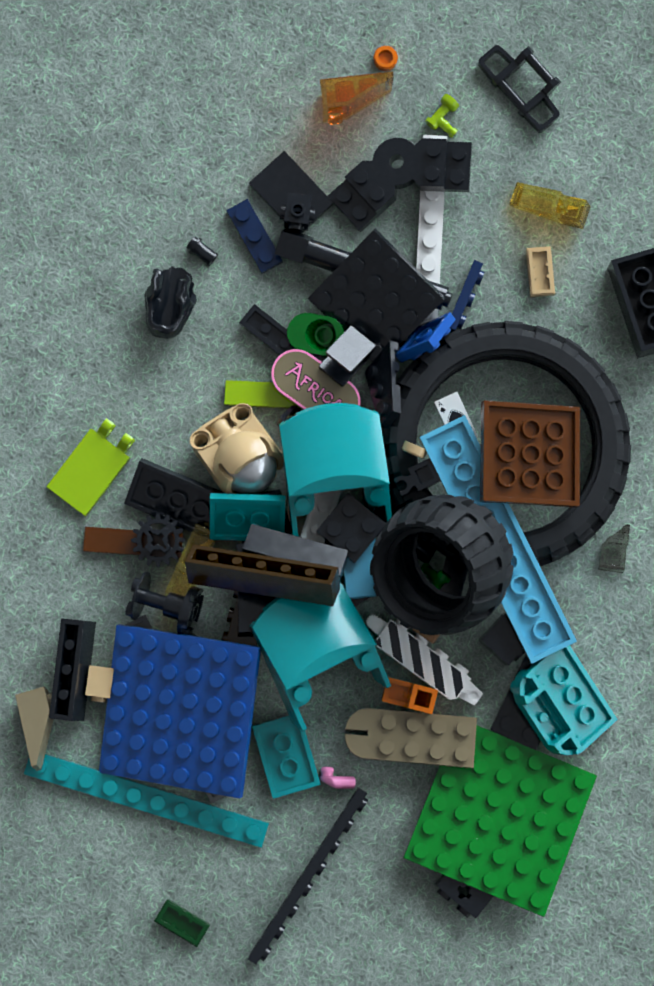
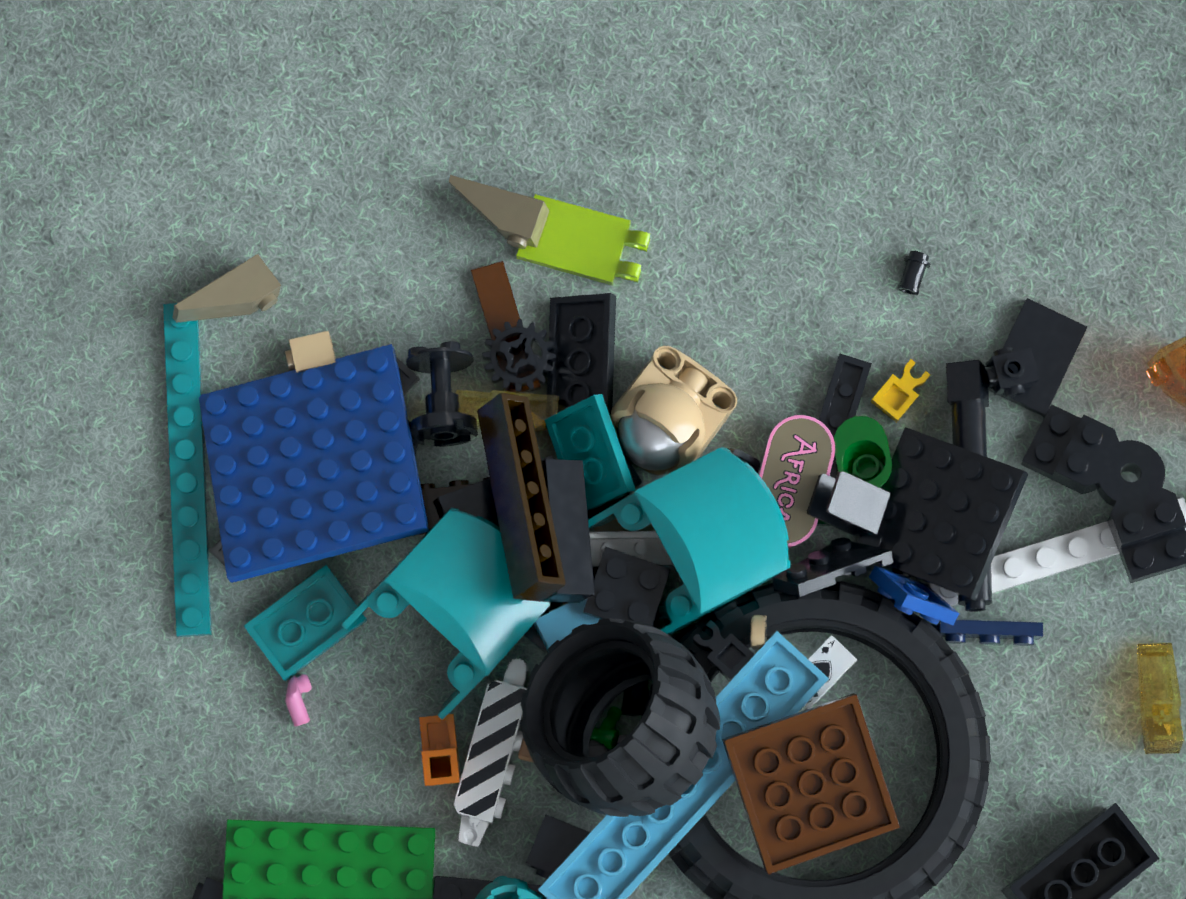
camera: 70 degrees right, 5 degrees down
black brick [49,618,96,721] -> none
black hair [144,266,197,339] -> none
dark green plate [154,898,210,947] -> none
lime tile [224,380,301,409] -> none
dark blue plate [226,199,283,274] -> none
black plate [248,787,368,964] -> none
dark tan plate [345,708,477,769] -> none
tan plate [526,246,555,297] -> none
none -> dark tan slope [449,175,550,249]
none -> yellow plate [871,359,930,423]

